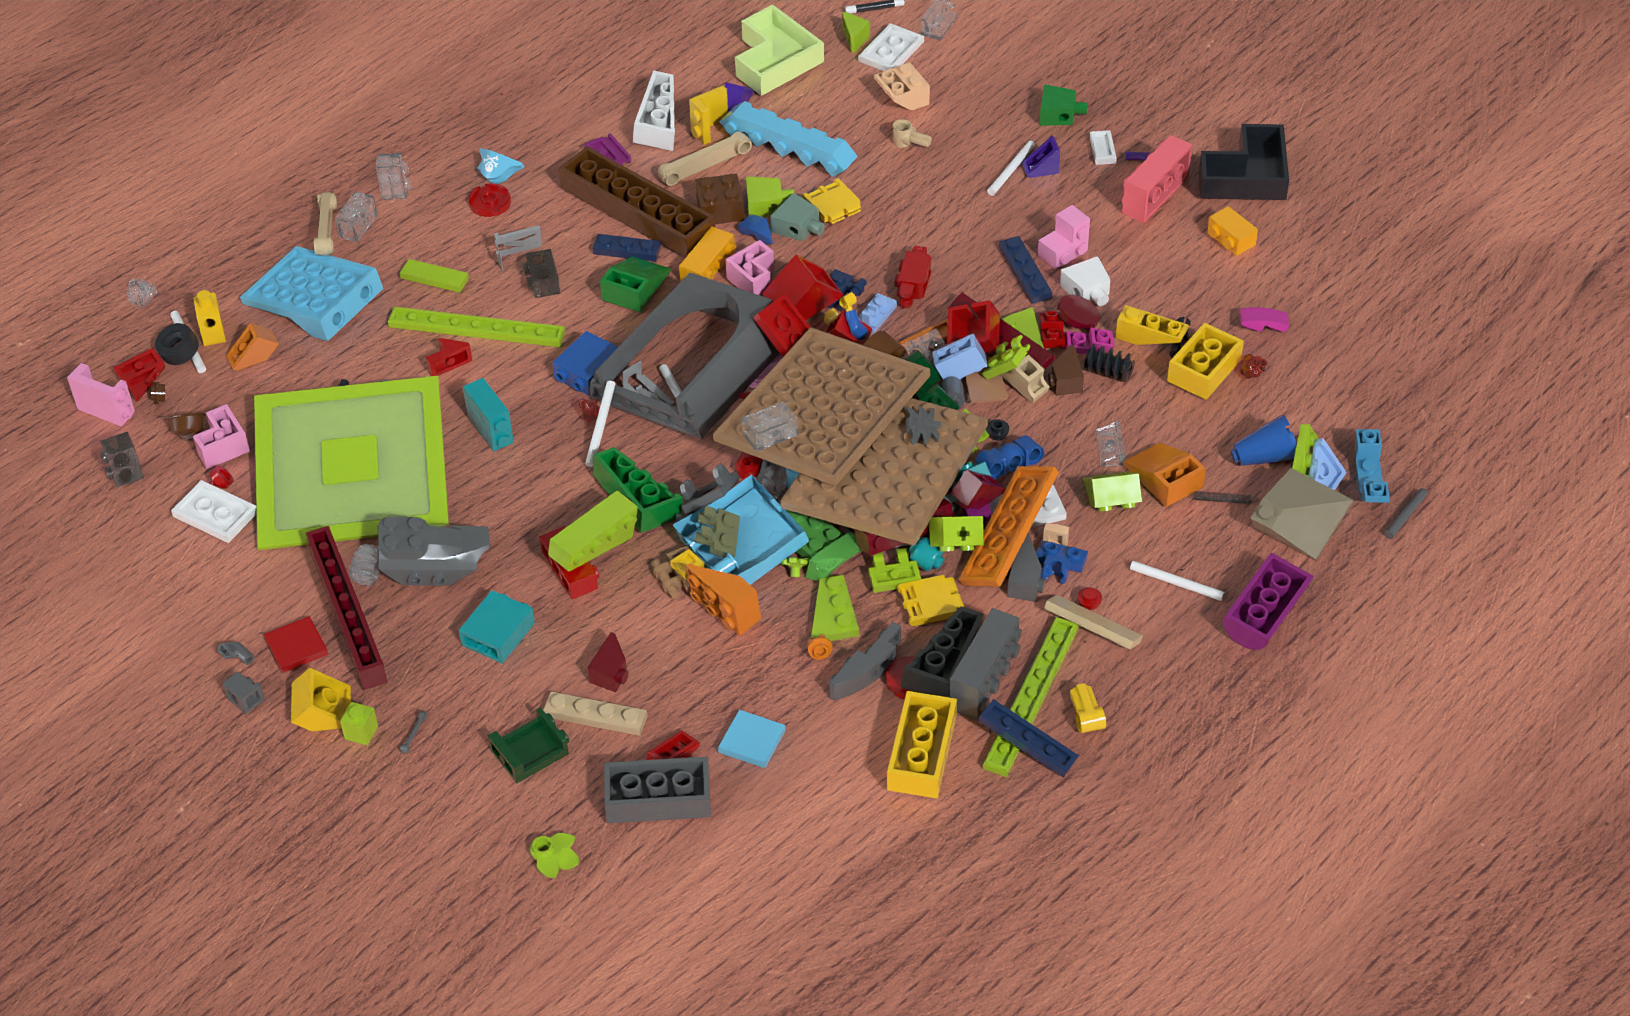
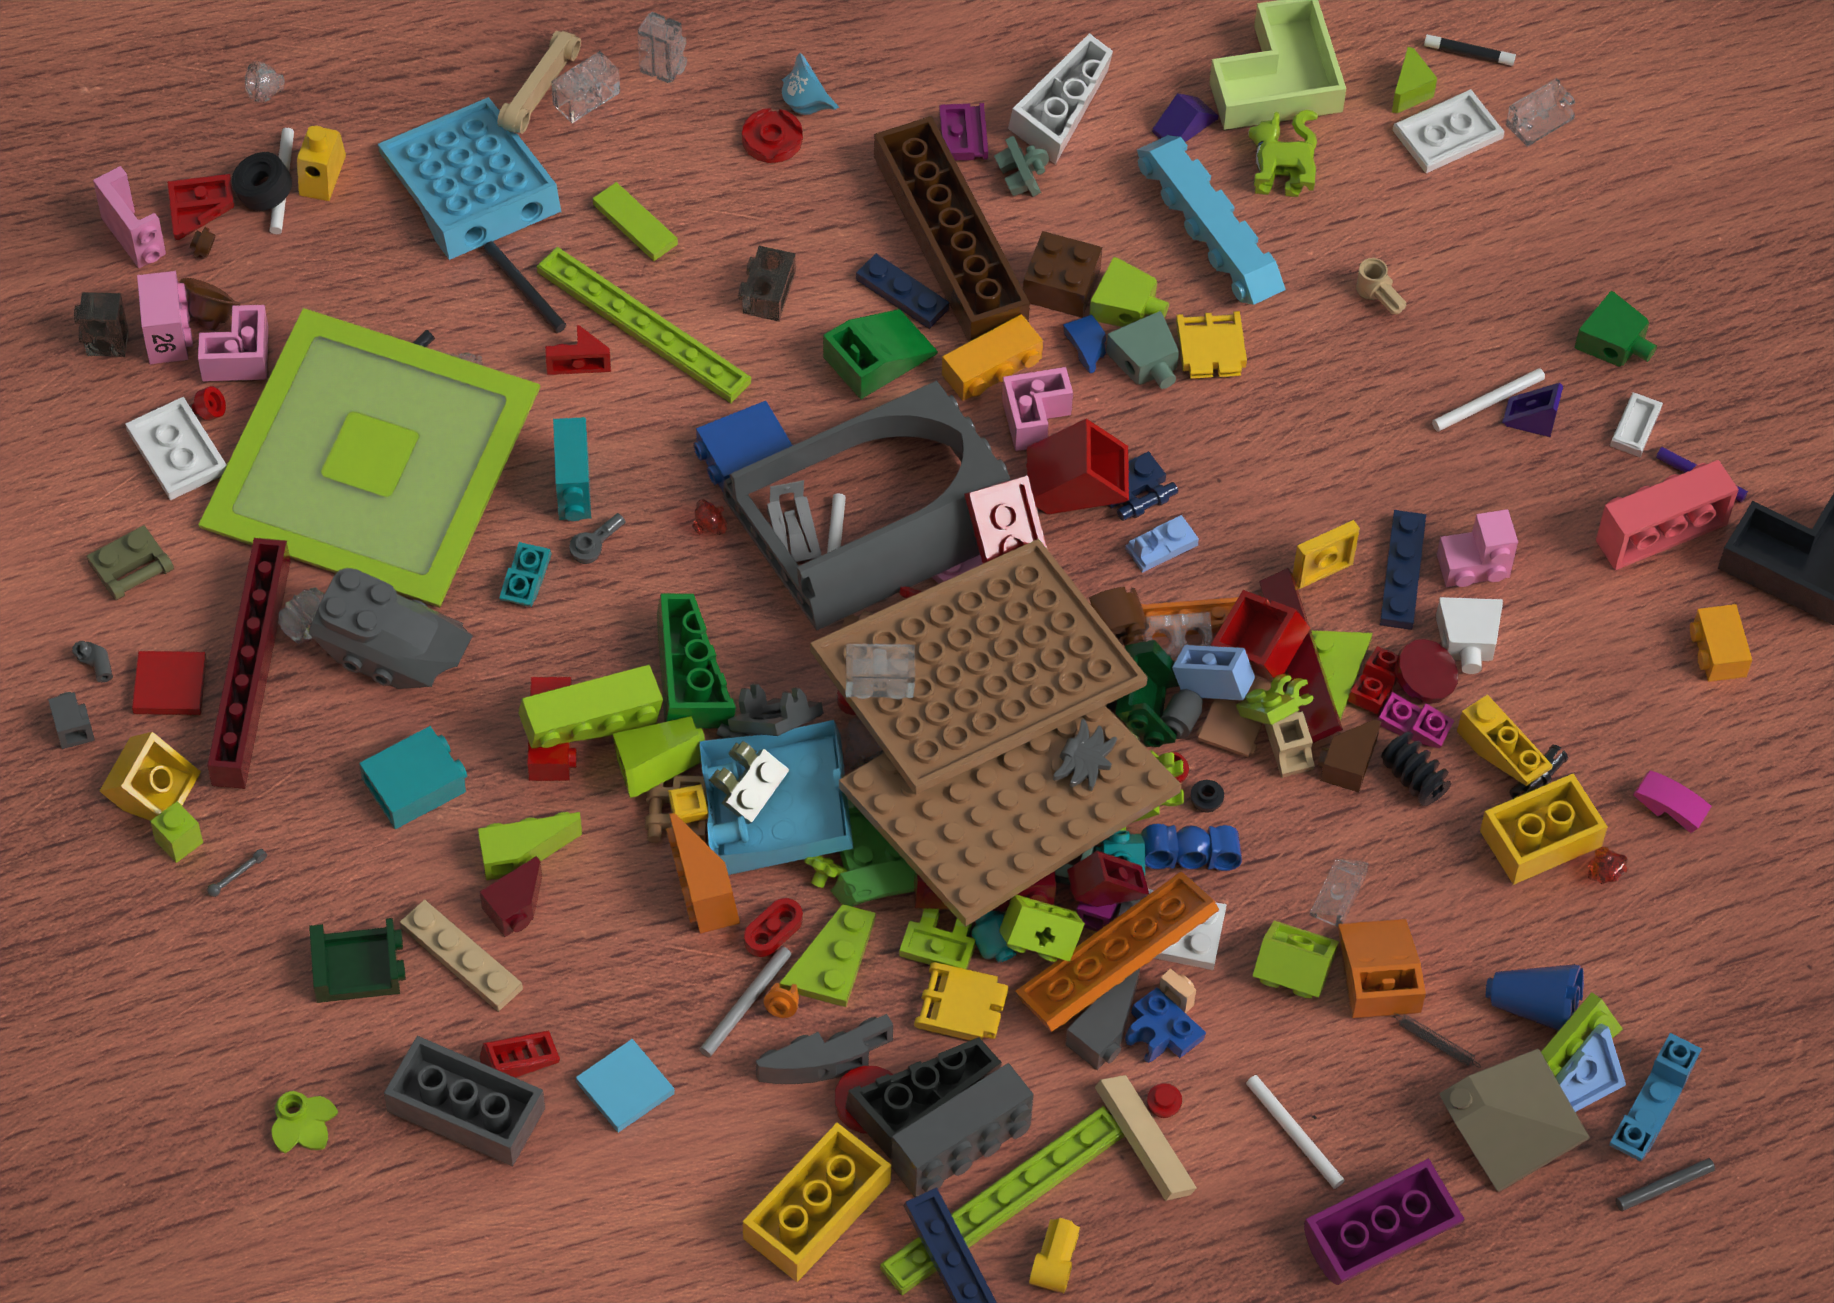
camera: 25 degrees right, 10 degrees up
orange slope [226,323,279,371] -> none
light grey piece [494,225,542,271] -> none
white bar [585,381,616,467] -> none
tan piece [658,131,752,186] -> none
yellow bracket [689,86,728,145] -> none
torso [824,292,872,346] -> none
light nougat slope [874,62,930,111] -> none
red hinge [894,245,932,309] -> none
none -> olive plate [87,525,174,600]
none -> bright pink brick [137,271,193,364]
none -> lime slope [478,812,582,880]
none -> black bar [484,241,566,333]
none -> teal slope [499,542,552,607]
none -> dark grey plate [569,513,625,564]
none -> lime slope [613,716,705,798]
none -> light grey bar [699,946,792,1058]
none -> red plate [744,898,803,957]
none -> sand green hips [994,136,1049,197]
none -> lime animal [1248,110,1318,197]
none -> yellow plate [1293,520,1360,589]

